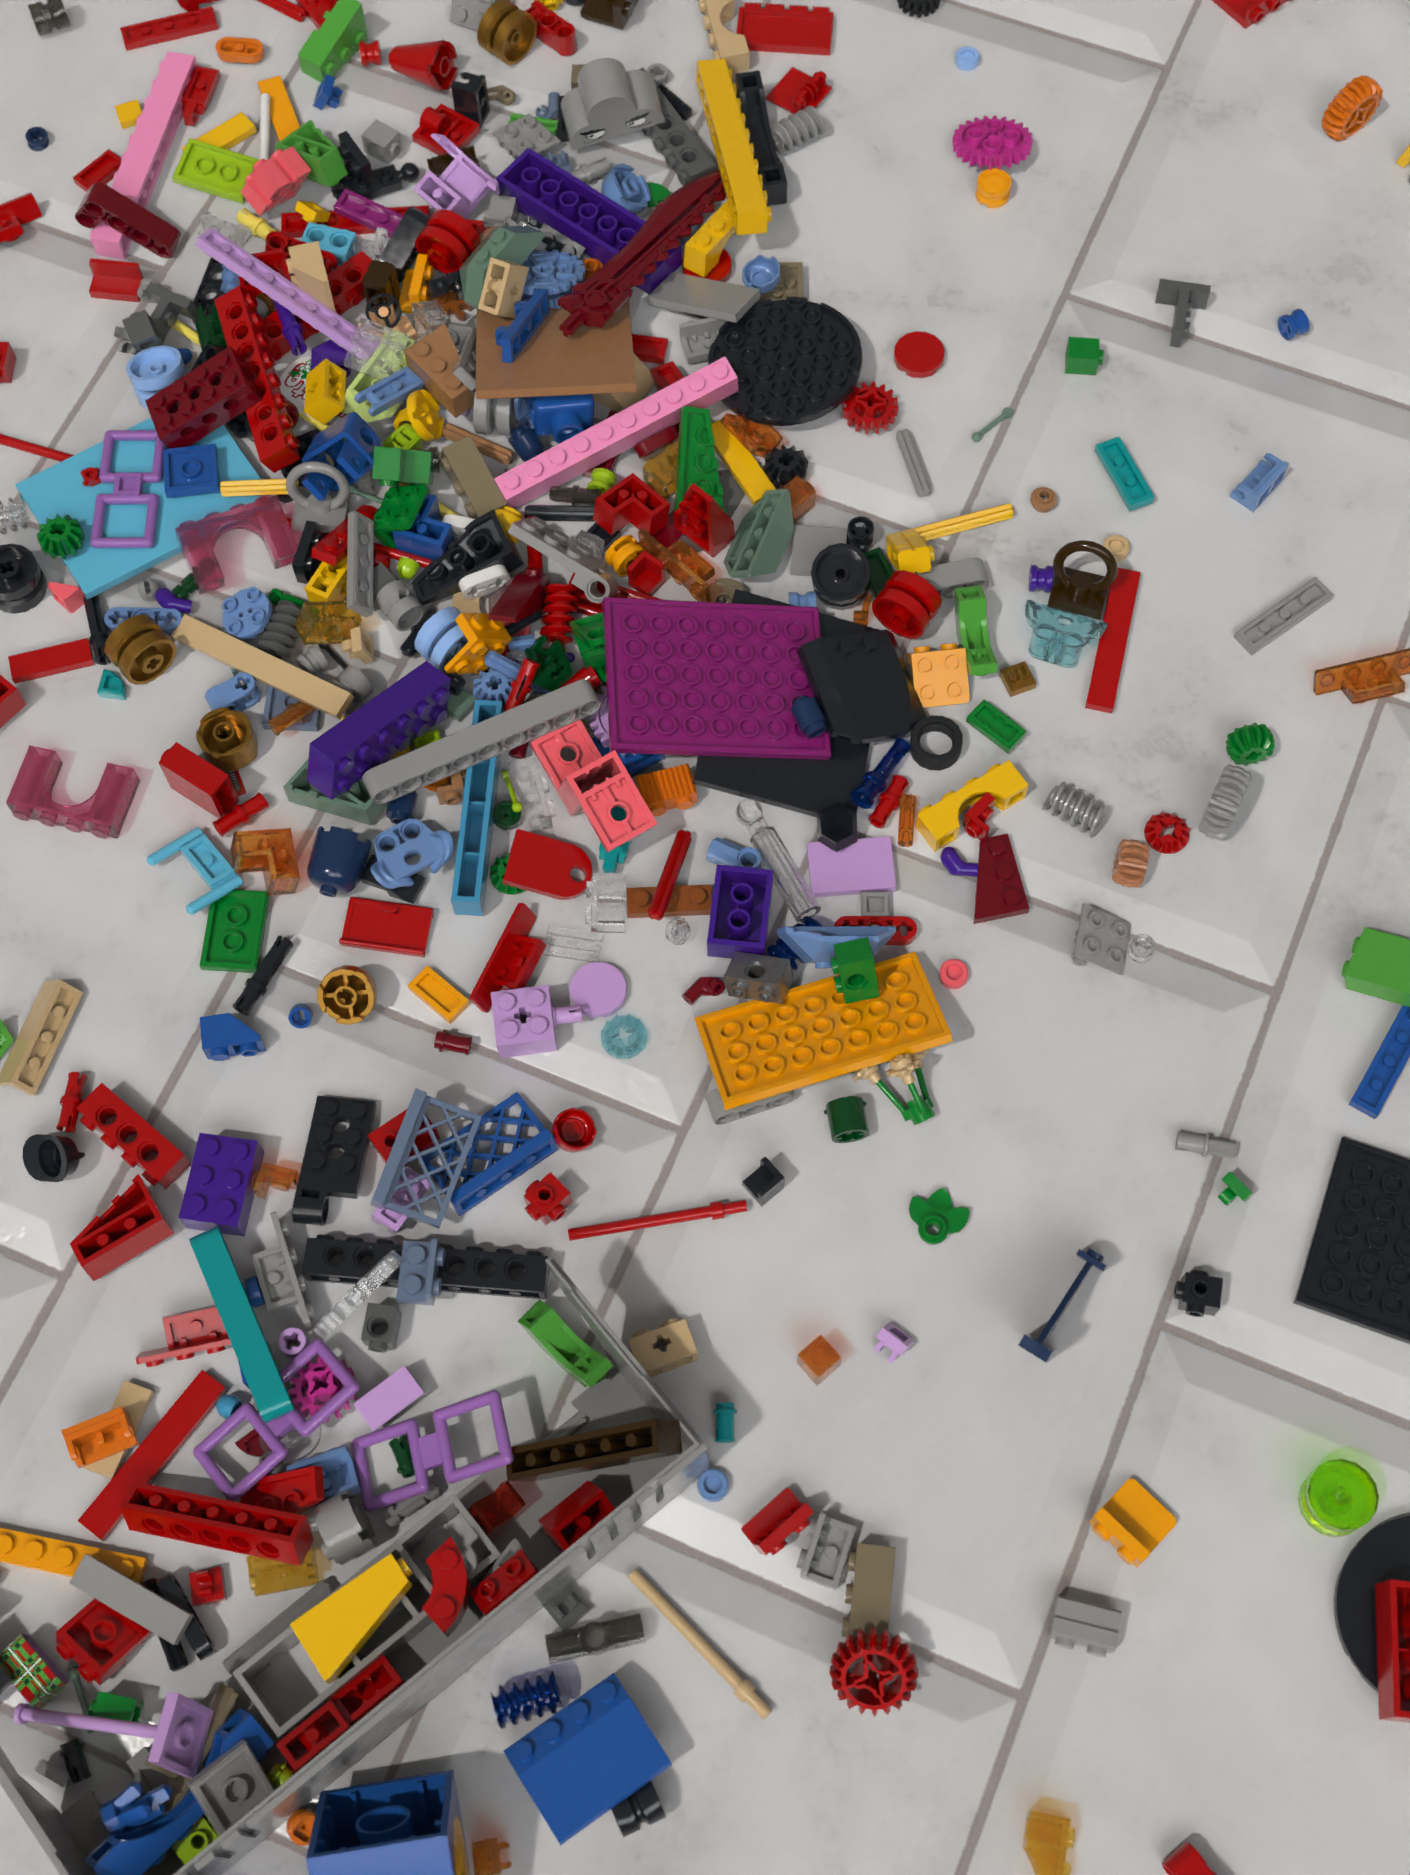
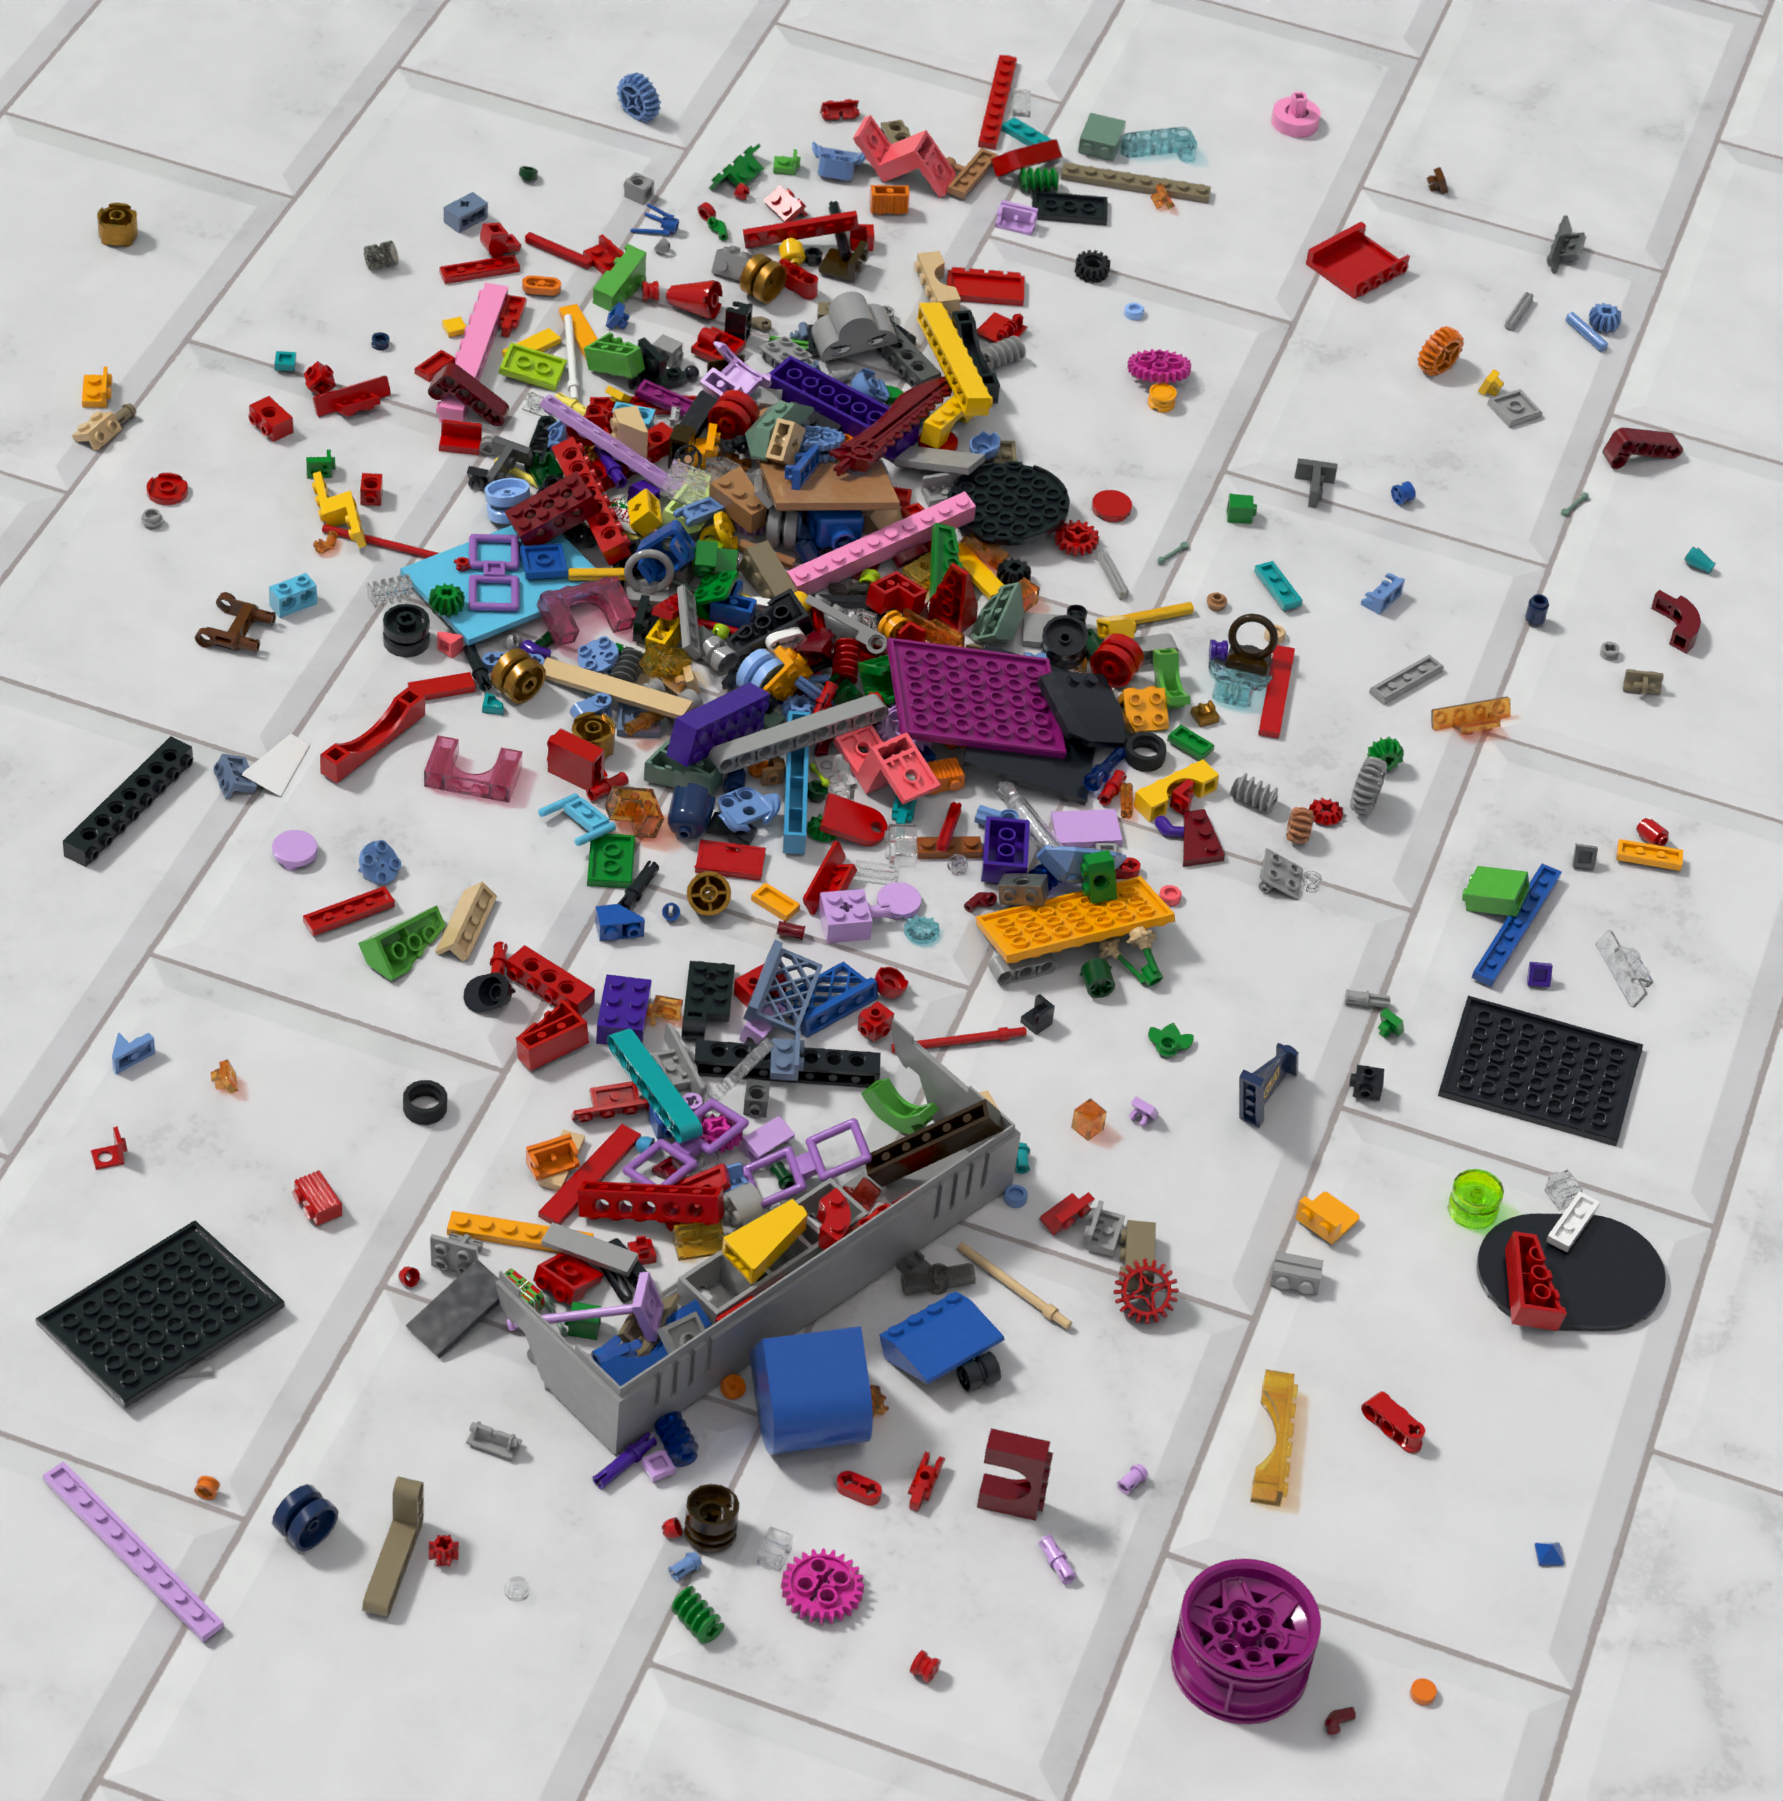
camera: 10 degrees left, 20 degrees down
dark grey brick [122,310,164,353] -> none
coral brick [241,146,311,216] -> none
clear blue piece [491,1670,563,1729] -> none
dark blue brick [790,695,828,739] -> none
black panel [817,802,857,852] -> none

